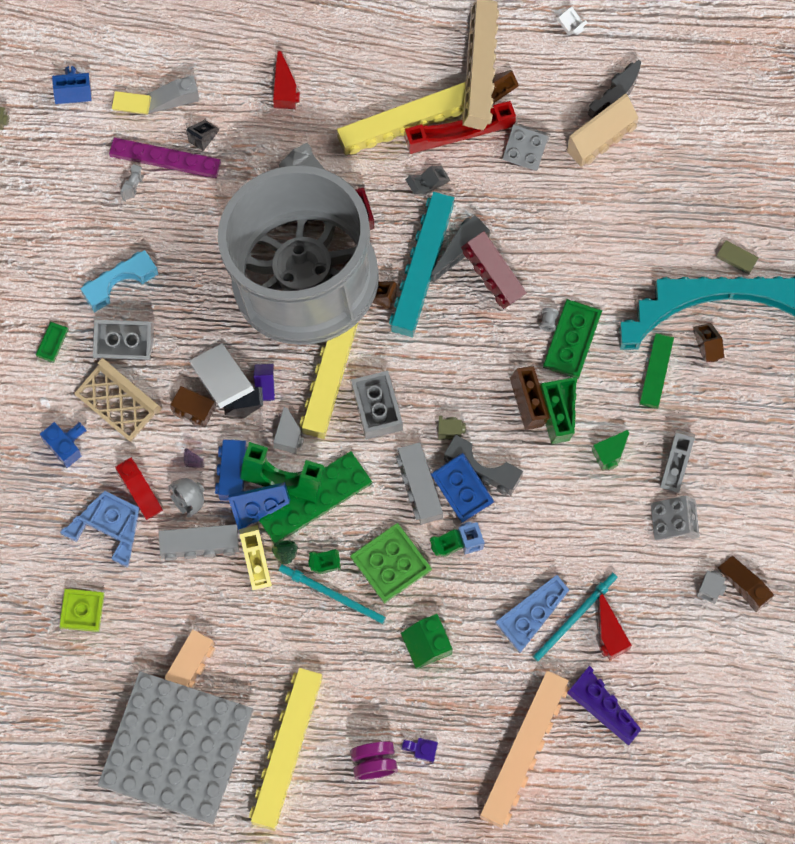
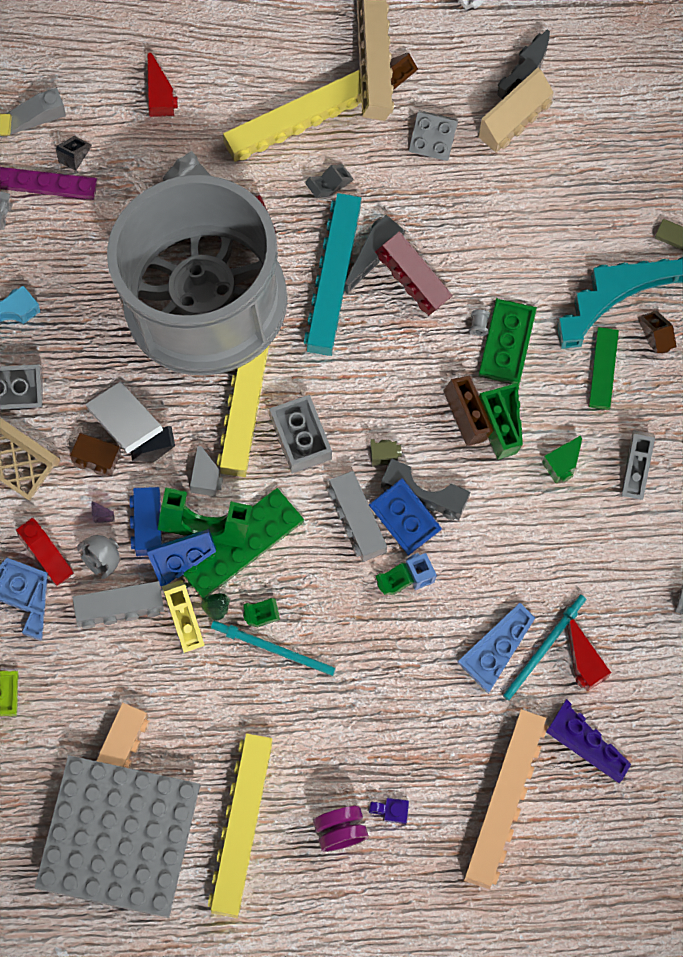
camera: 10 degrees left, 0 degrees up
dark purple slope [254,364,275,401] -> none
bright green plate [350,523,432,604] -> none
reddish brown slope [373,281,397,309] -> none
green slope [401,614,453,669] -> none
red arch [405,101,516,154] -> none
light grey bracket [651,495,700,541] -> none

